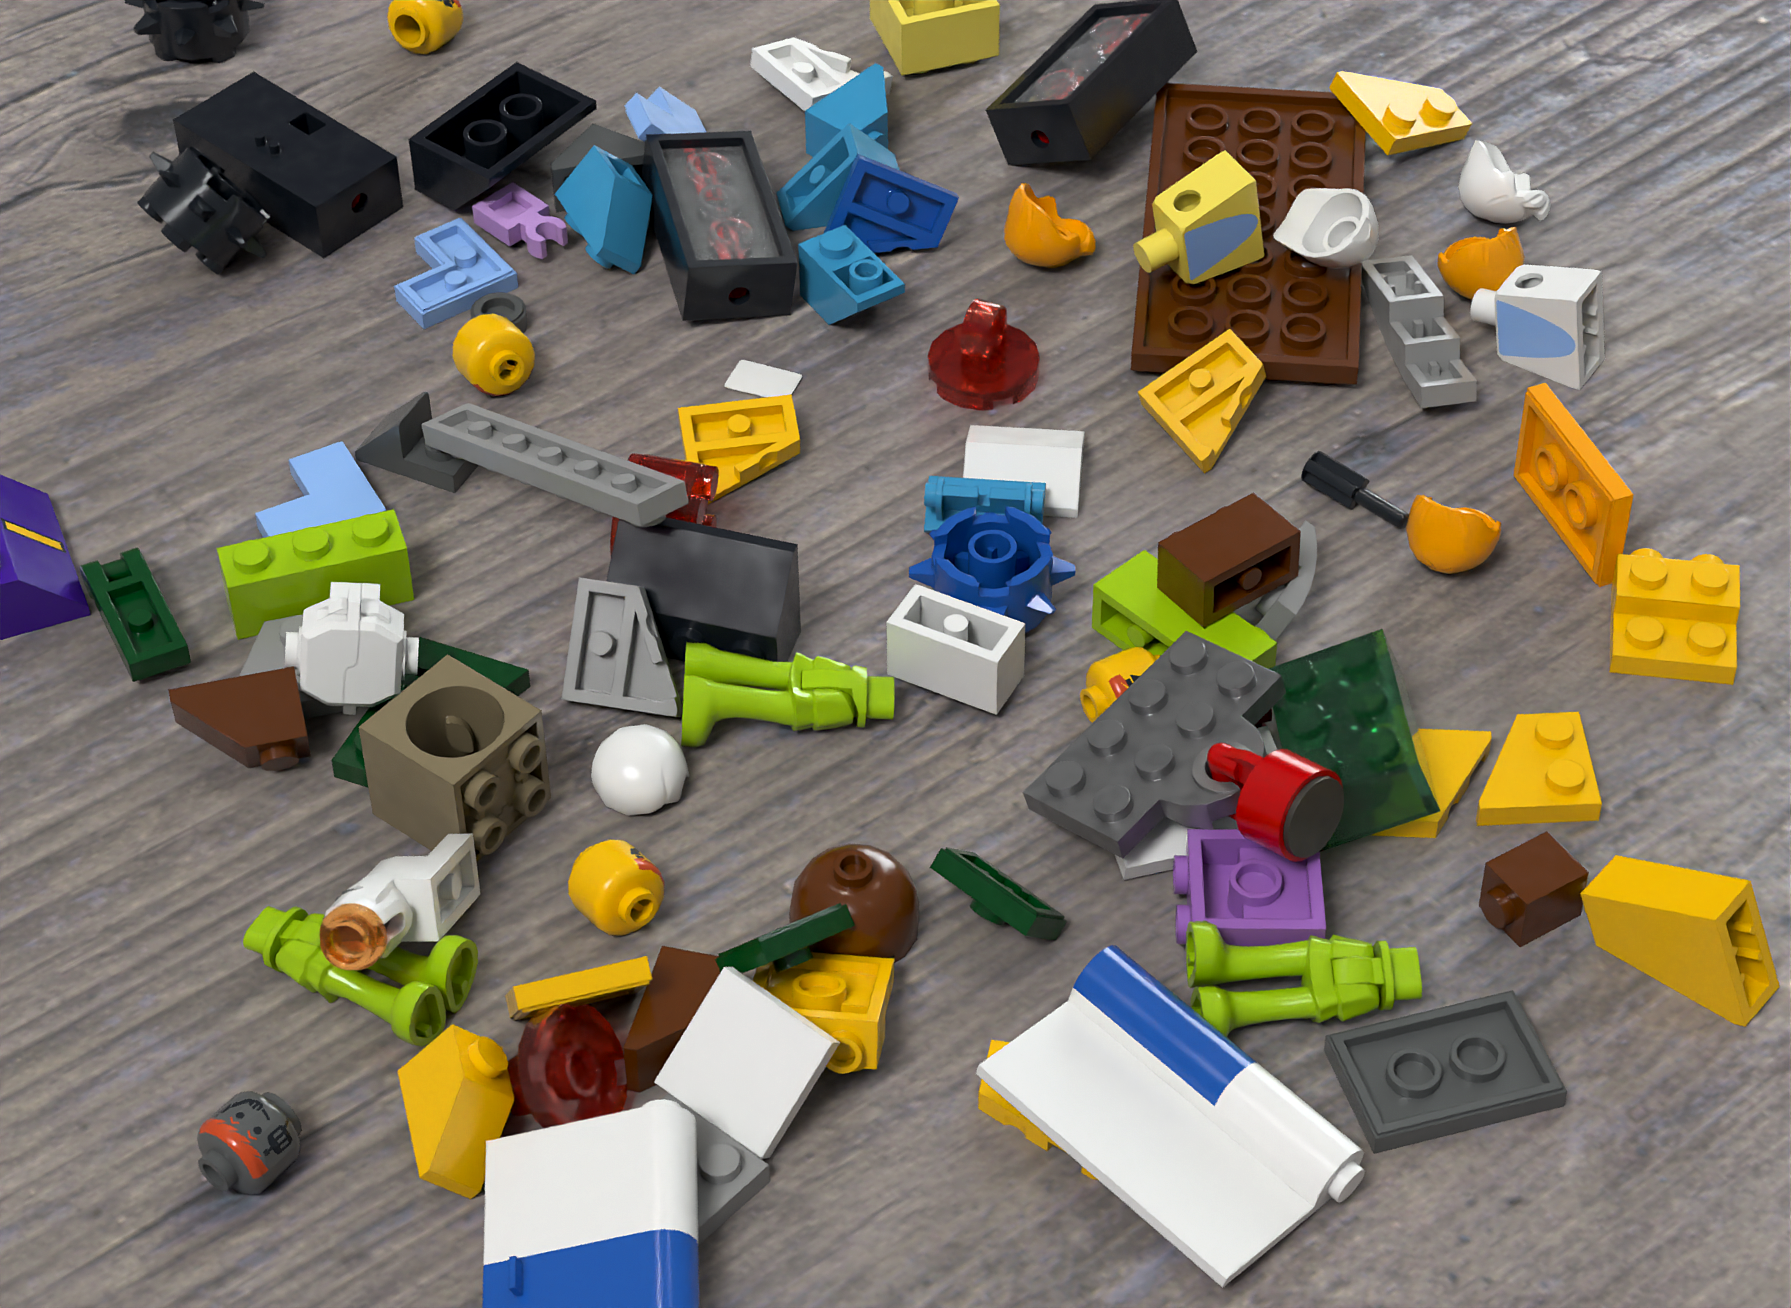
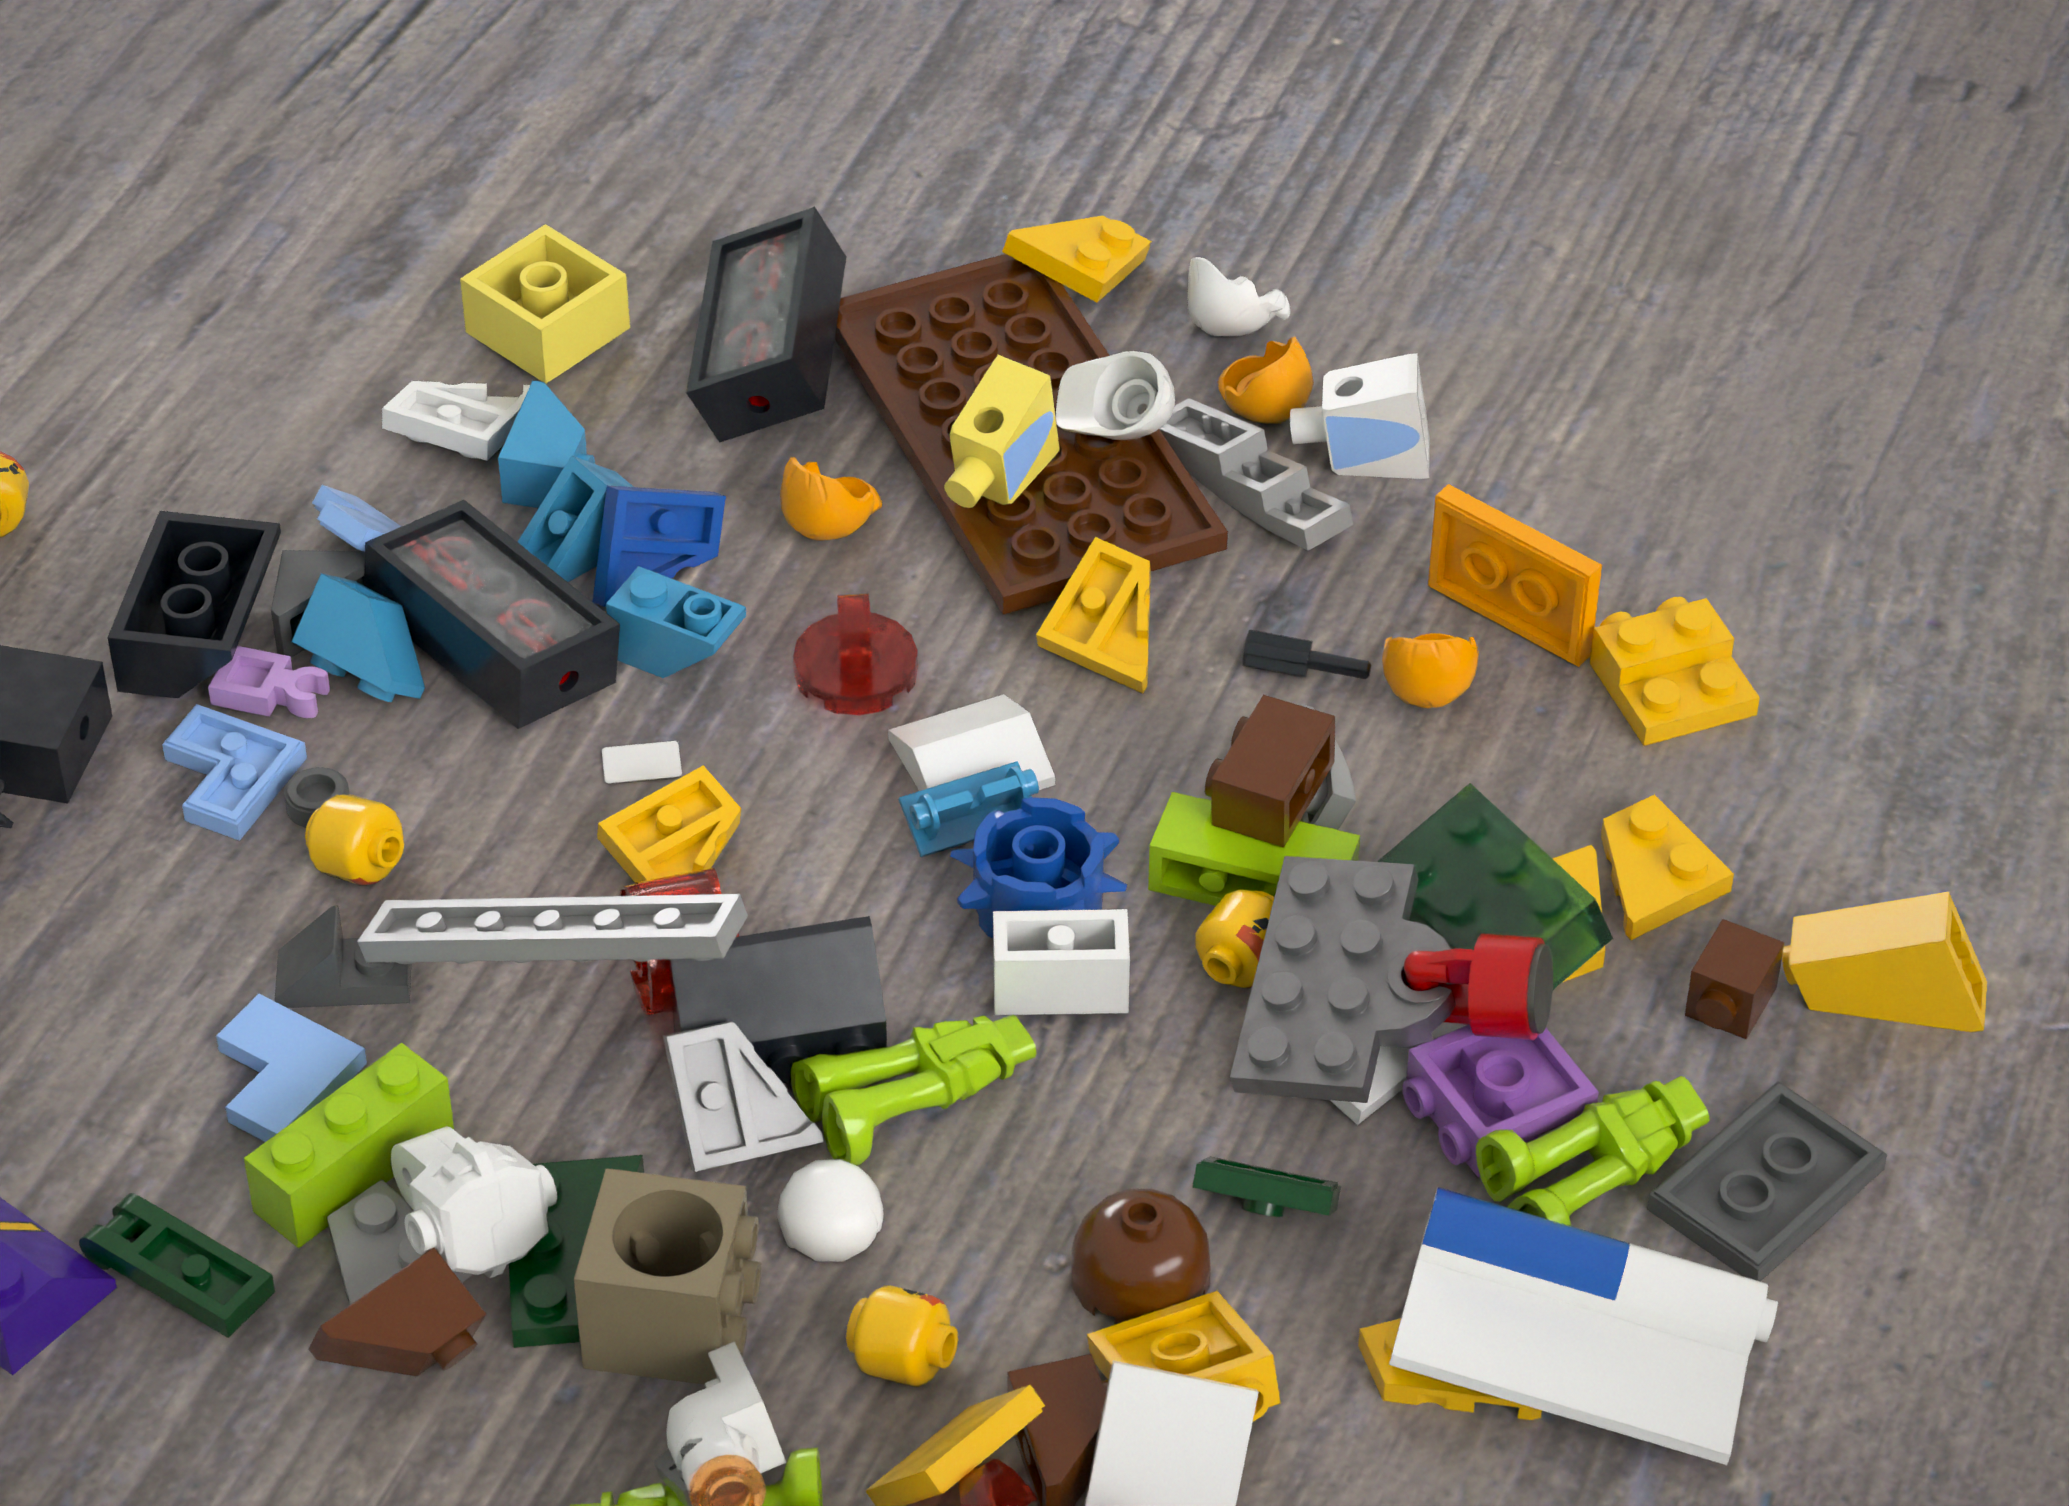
camera: 30 degrees left, 0 degrees up
dark green plate [715,903,855,974] -> none

